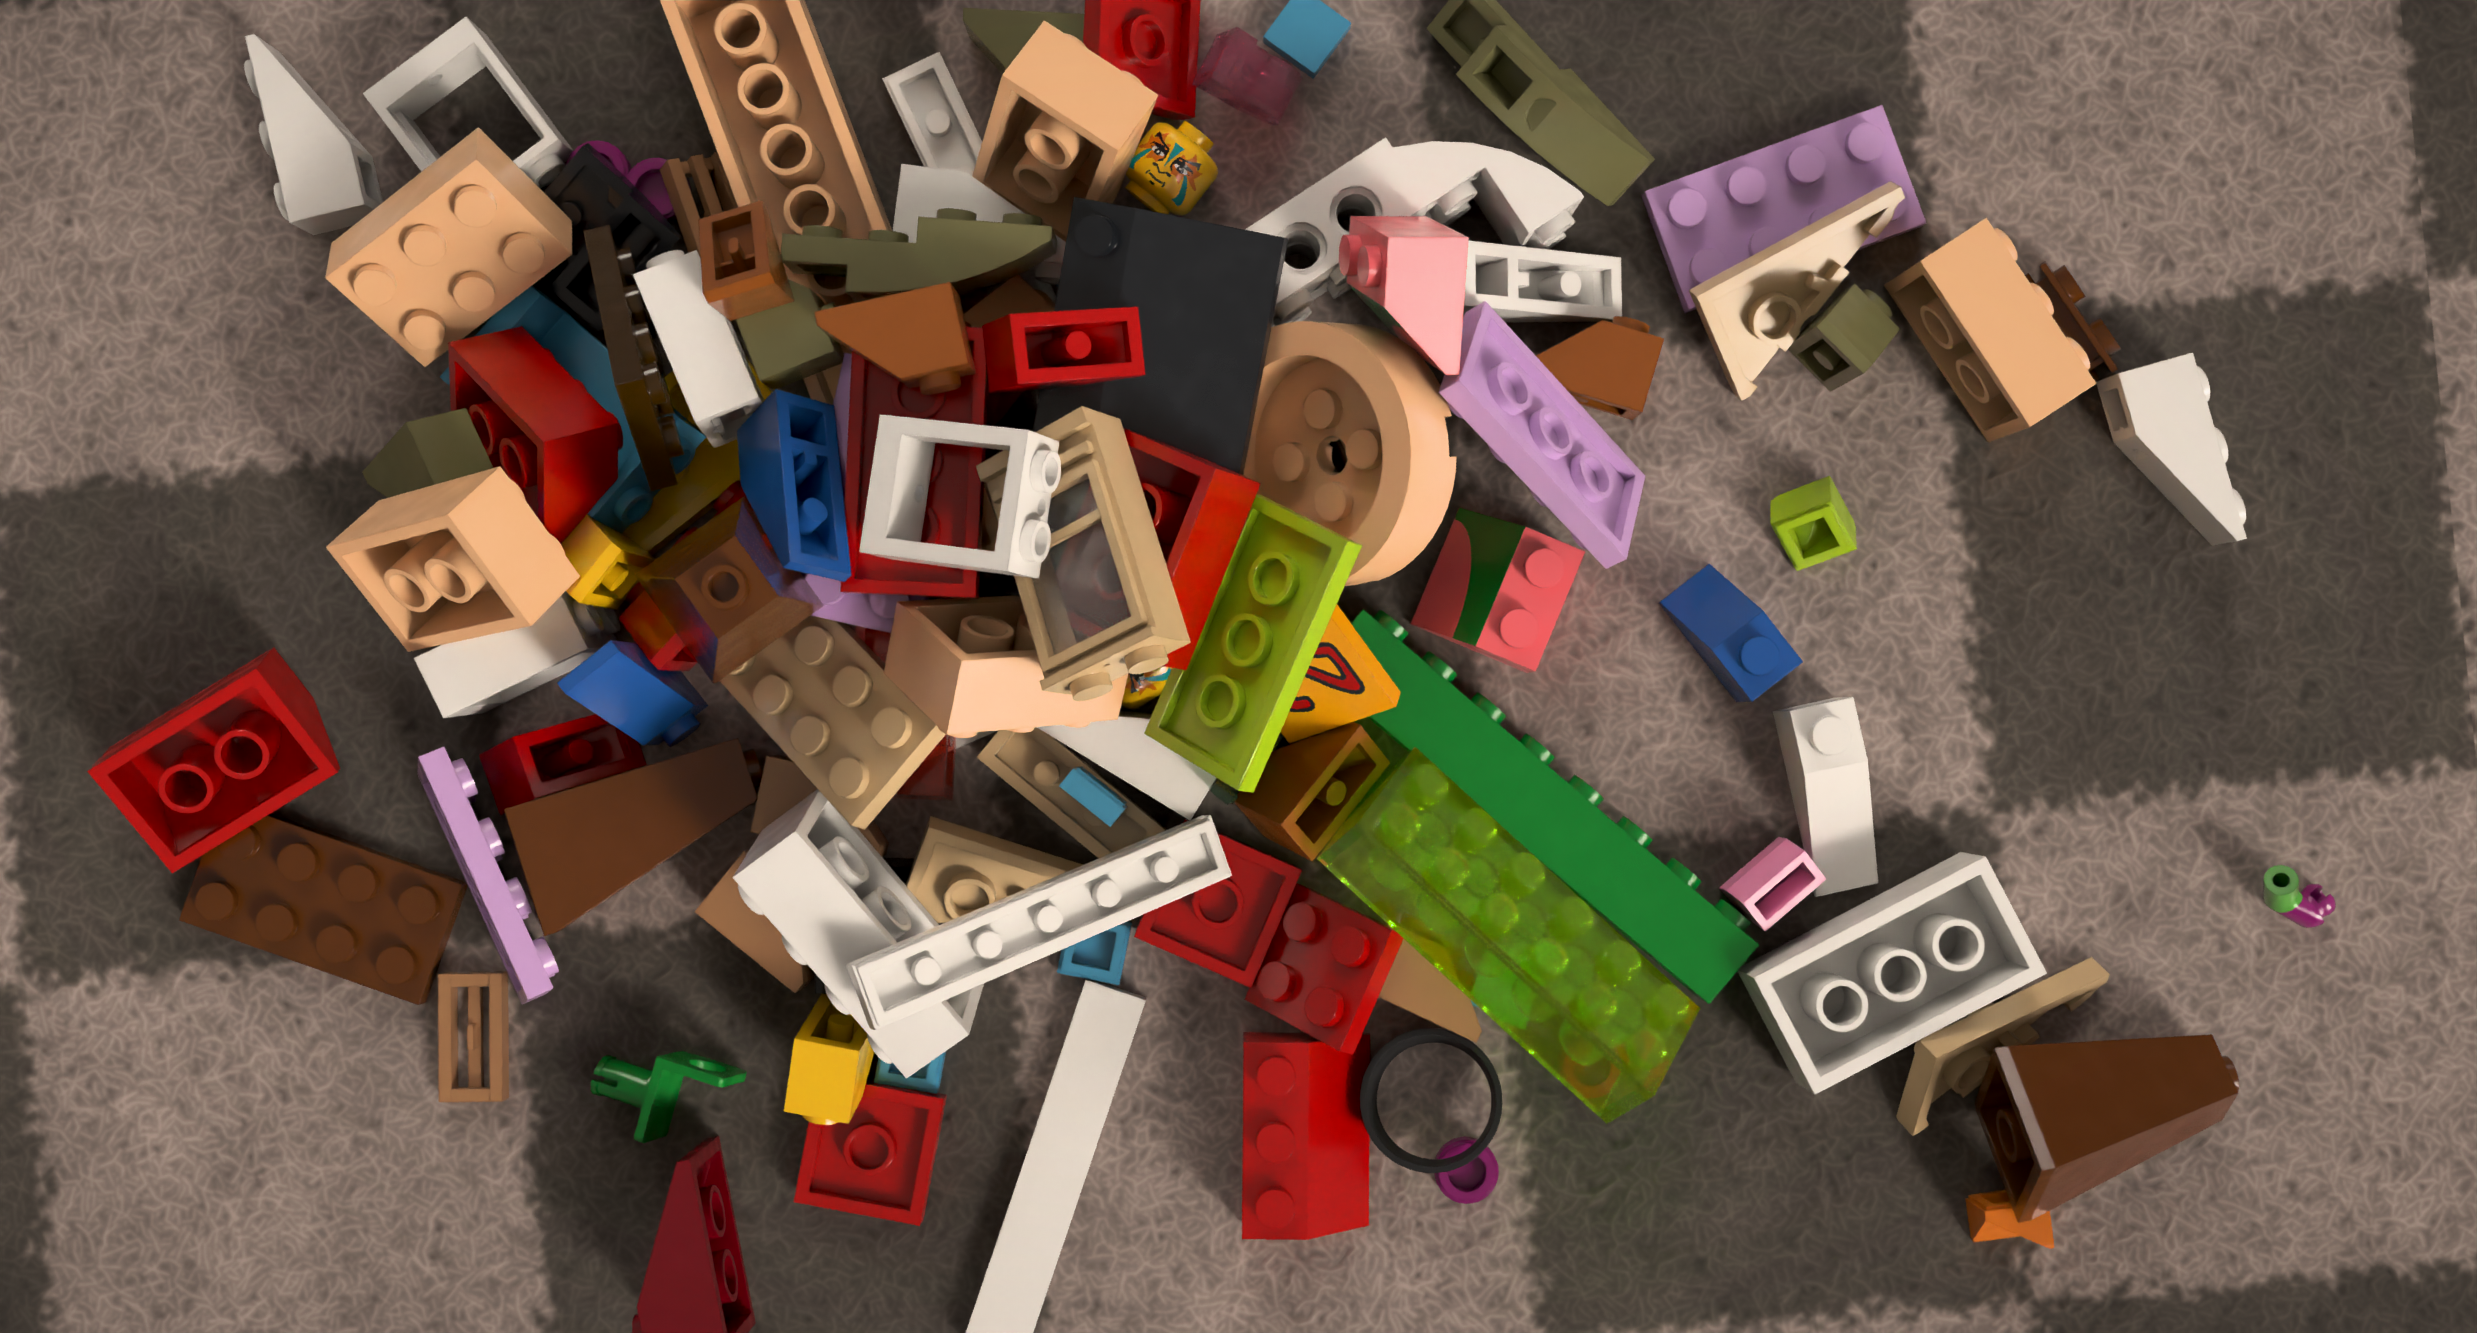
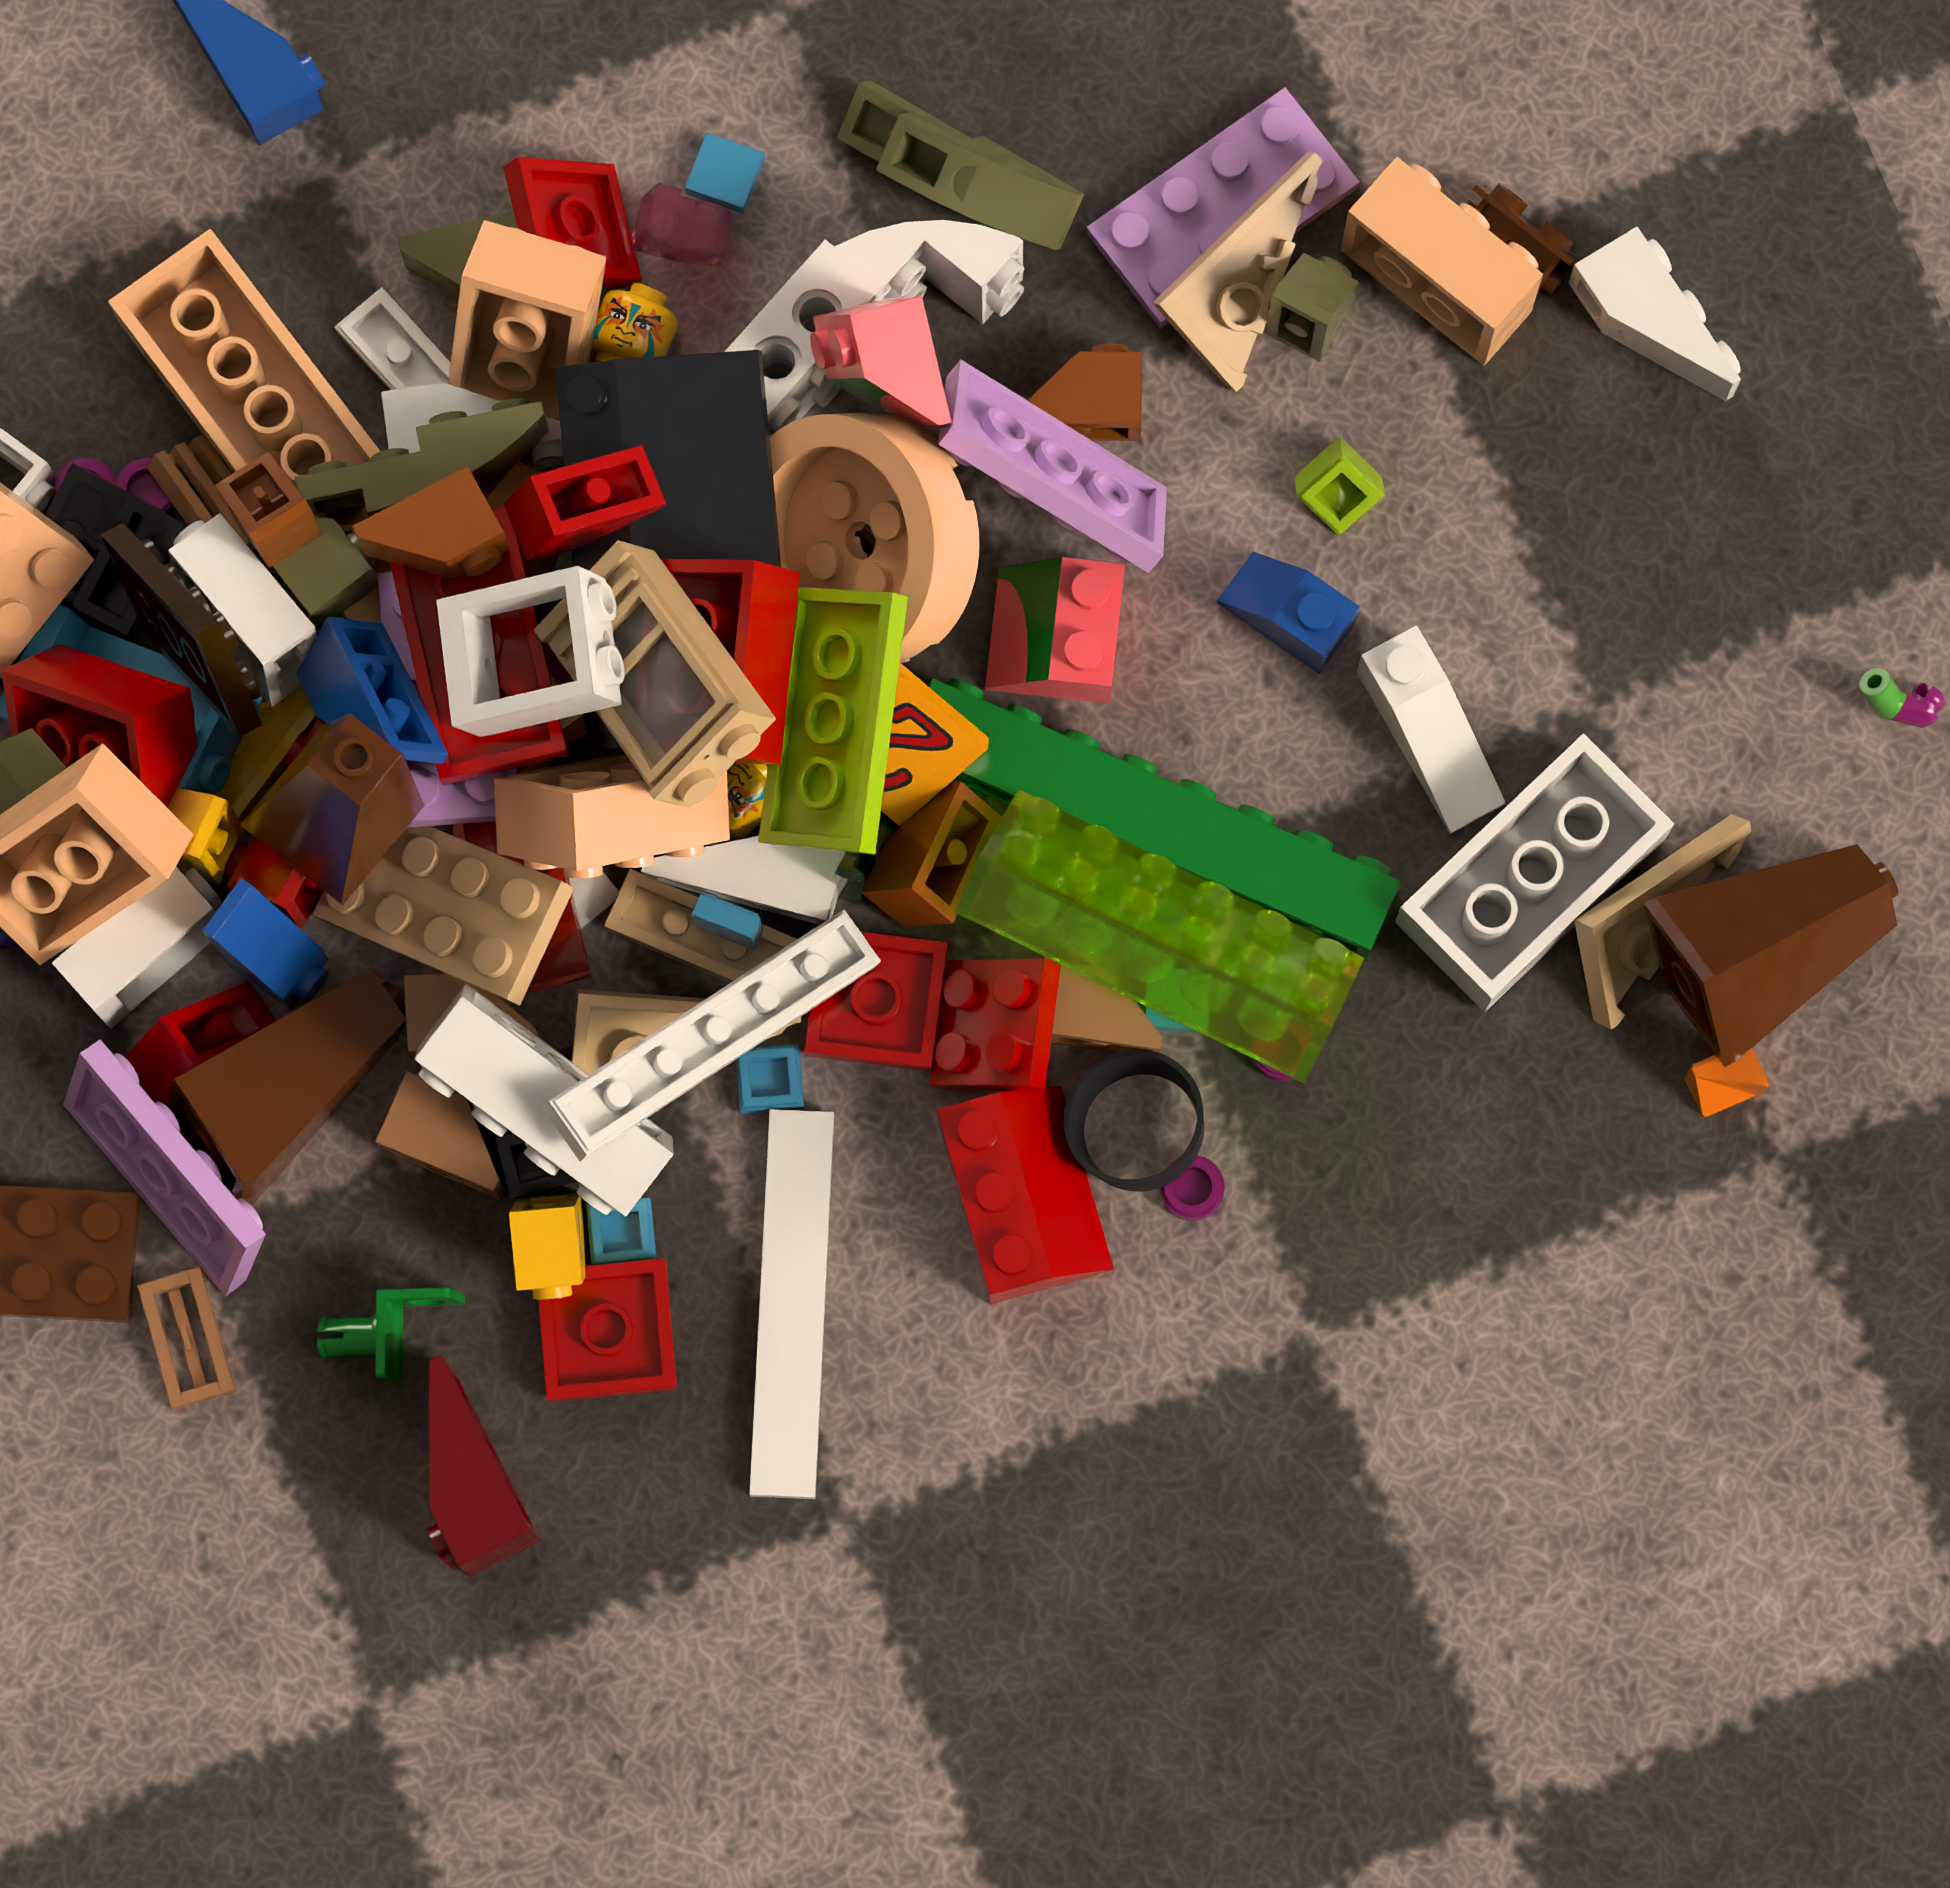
camera: 15 degrees left, 10 degrees down
white slope [1463,241,1622,322] -> none
bright pink piece [1719,837,1826,931] -> none

